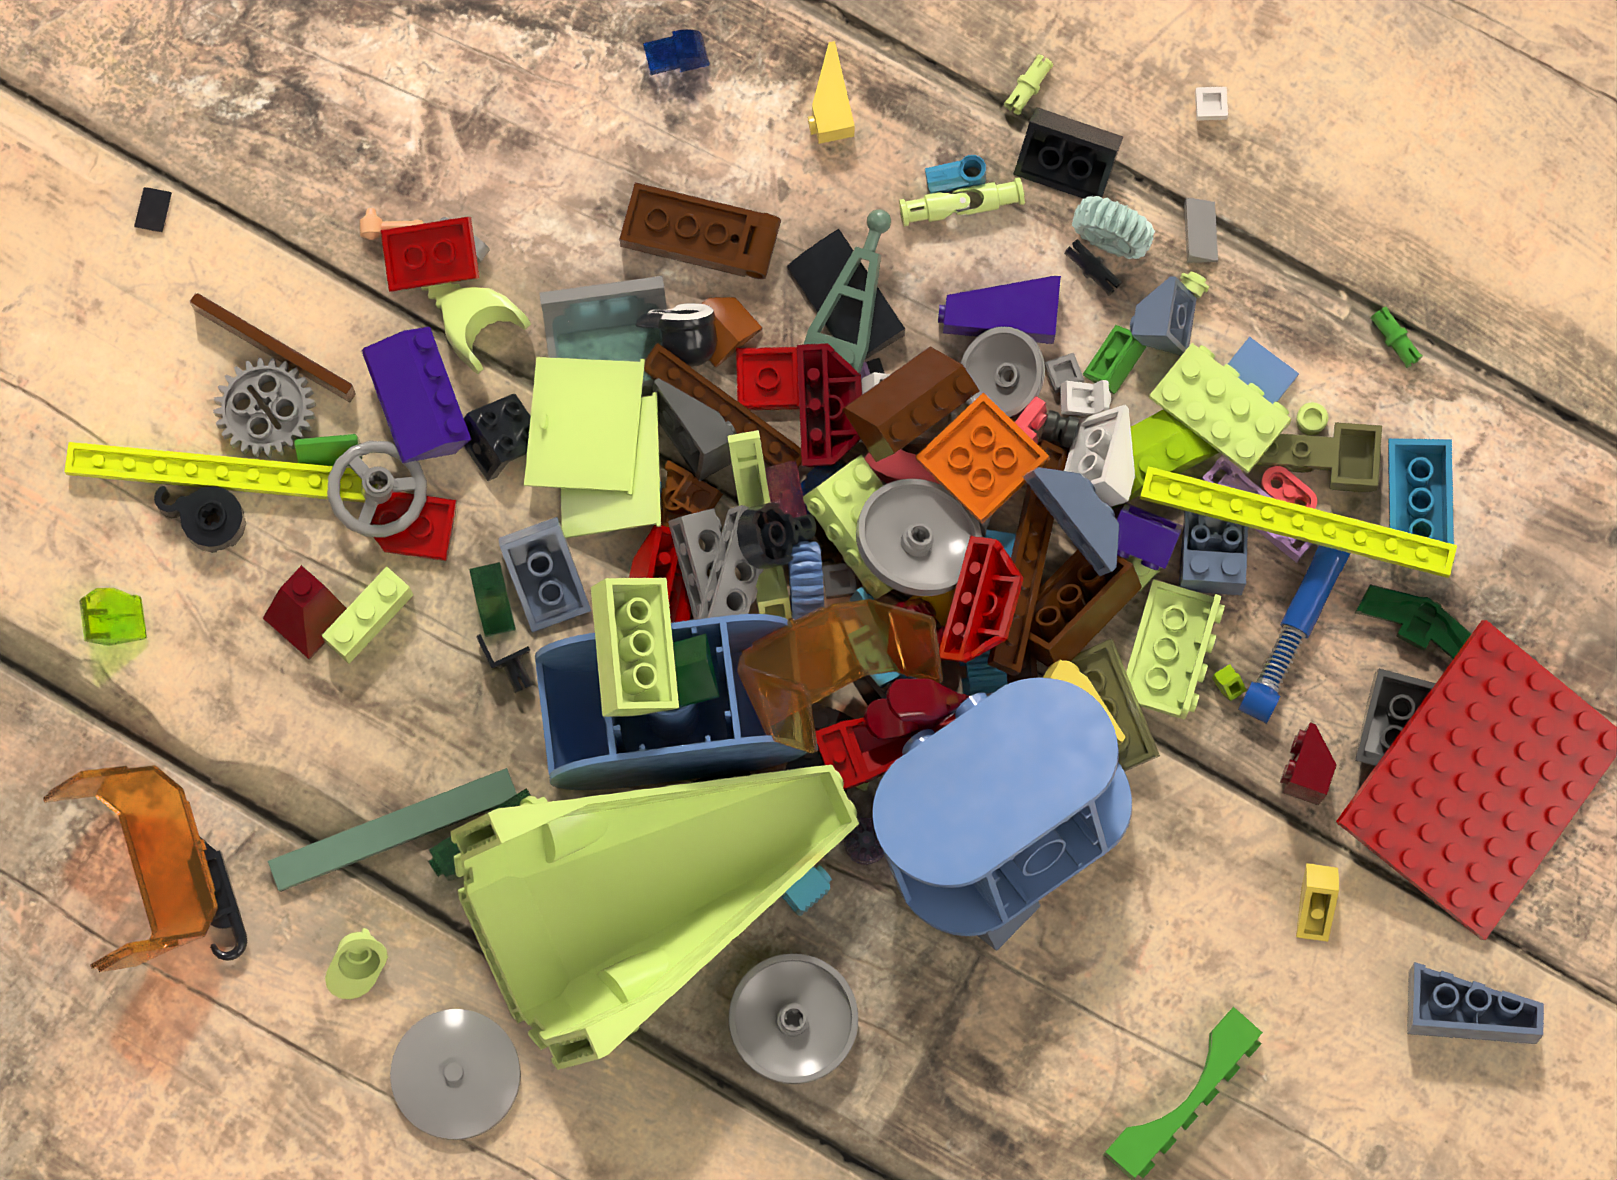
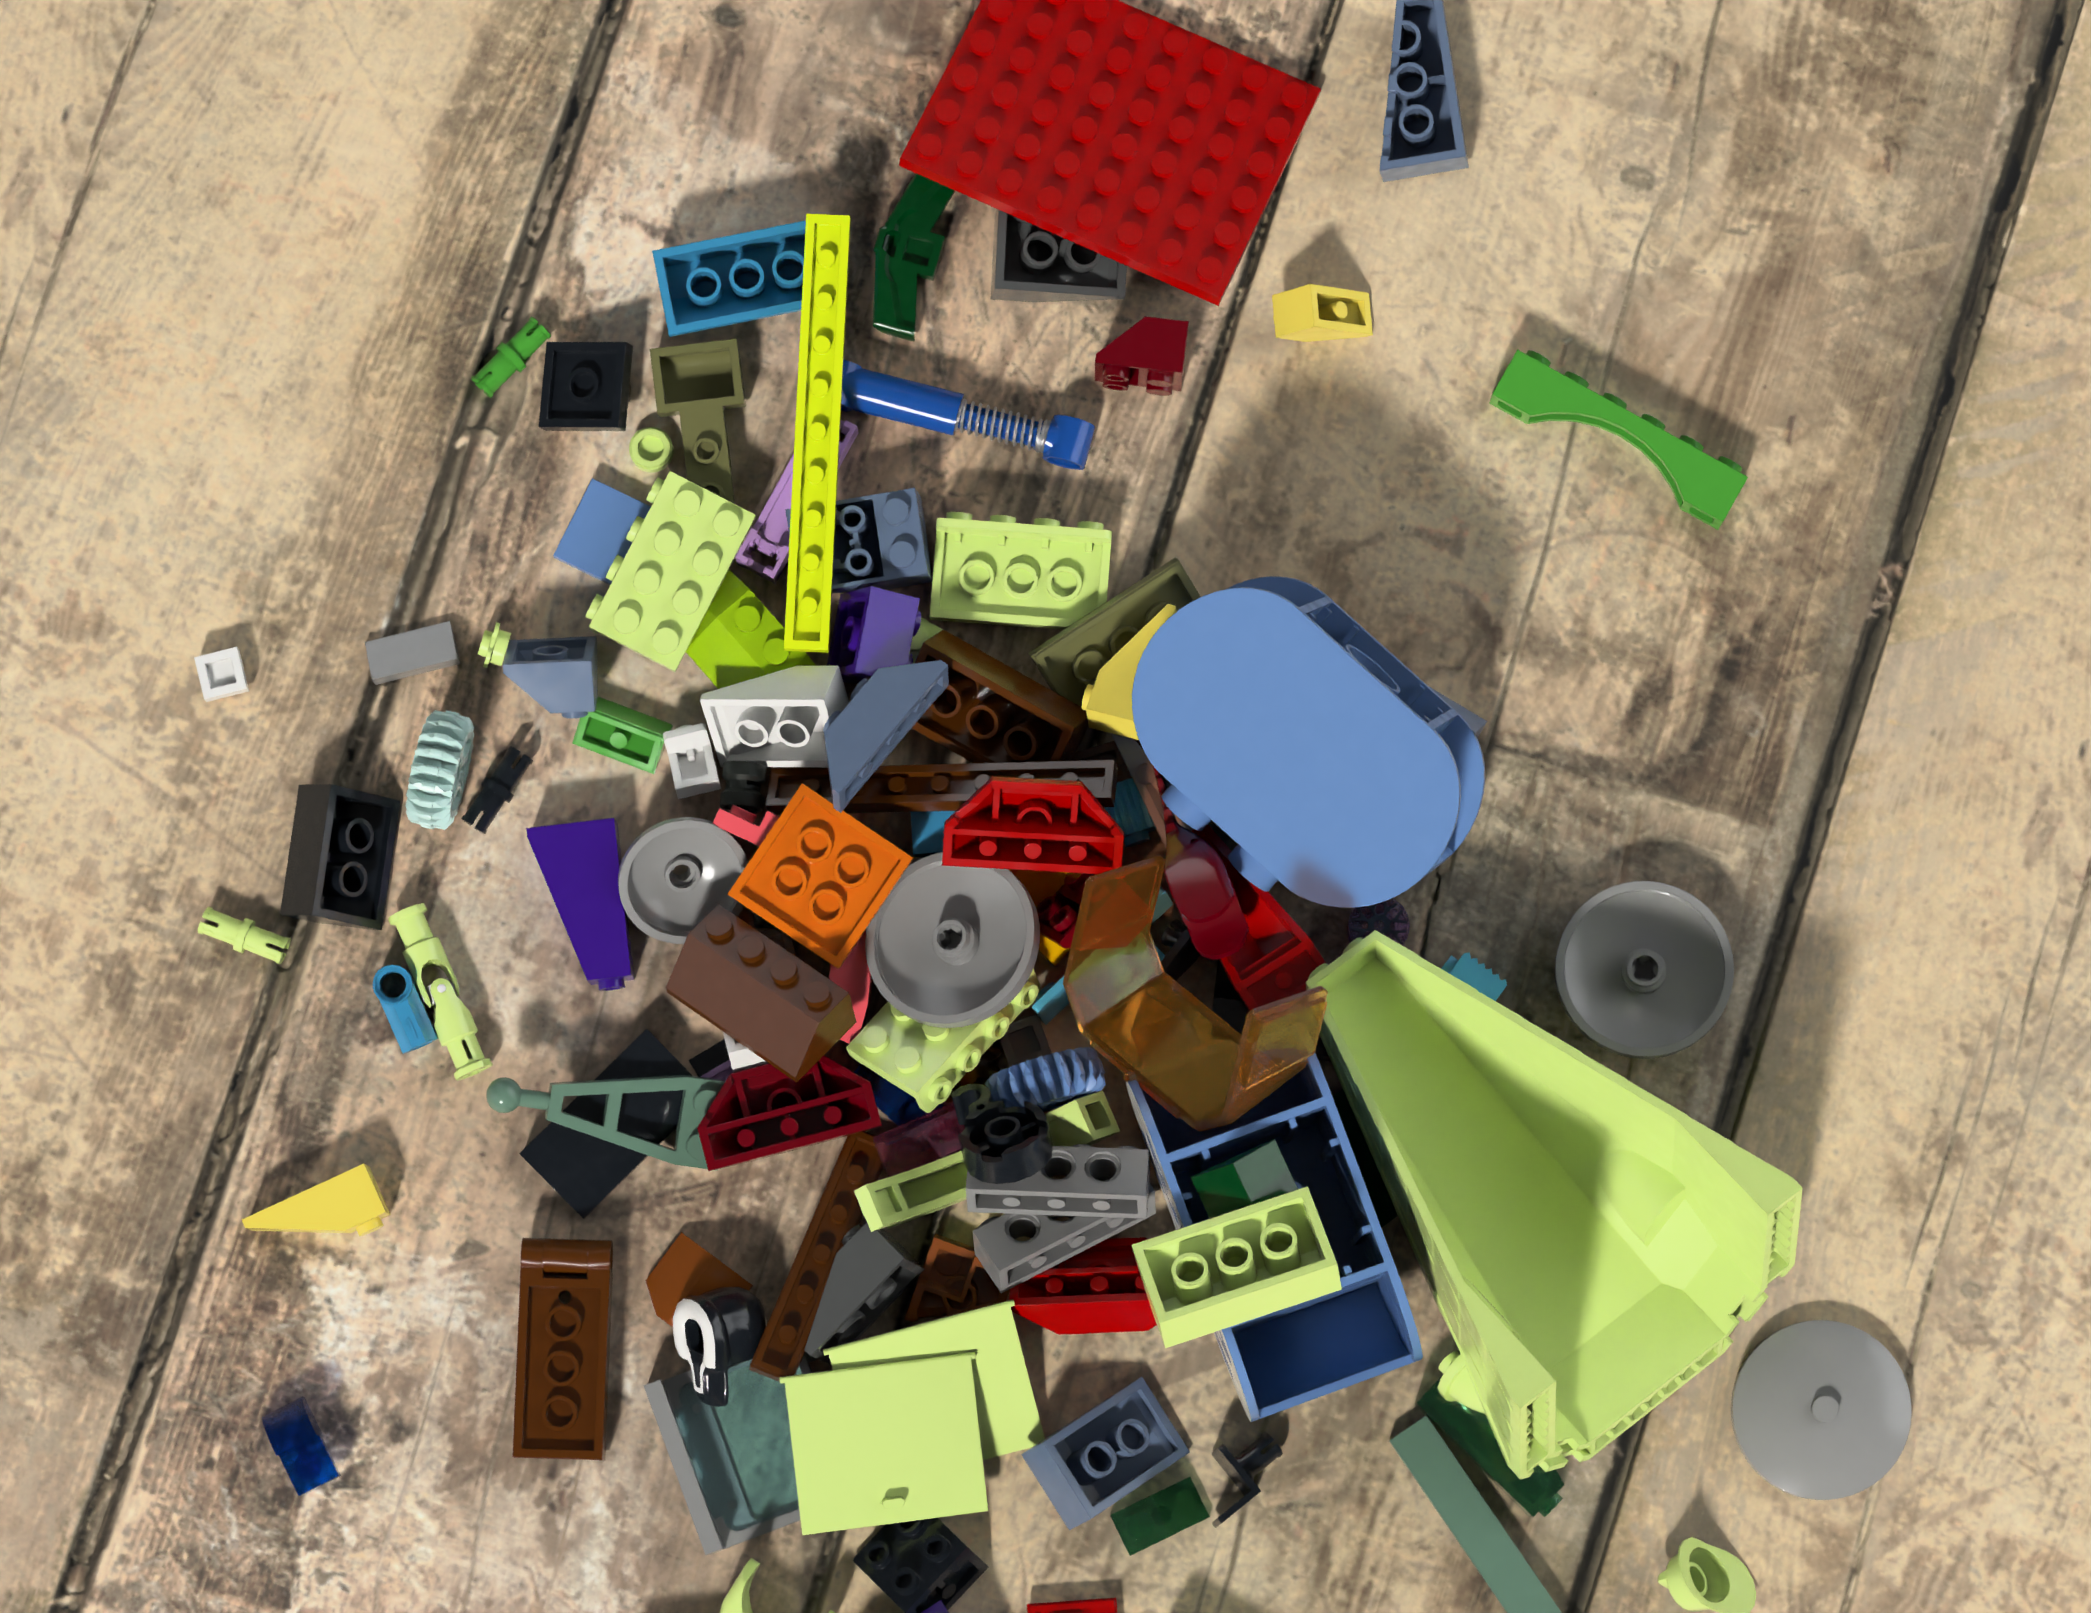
camera: 100 degrees left, 5 degrees up
red tile [736,347,799,411] -> none
light grey tile [1044,353,1085,393] -> none
lime piece [1212,664,1247,701] -> none
coral plate [1261,466,1317,509] -> none
none -> black hinge [539,342,633,431]

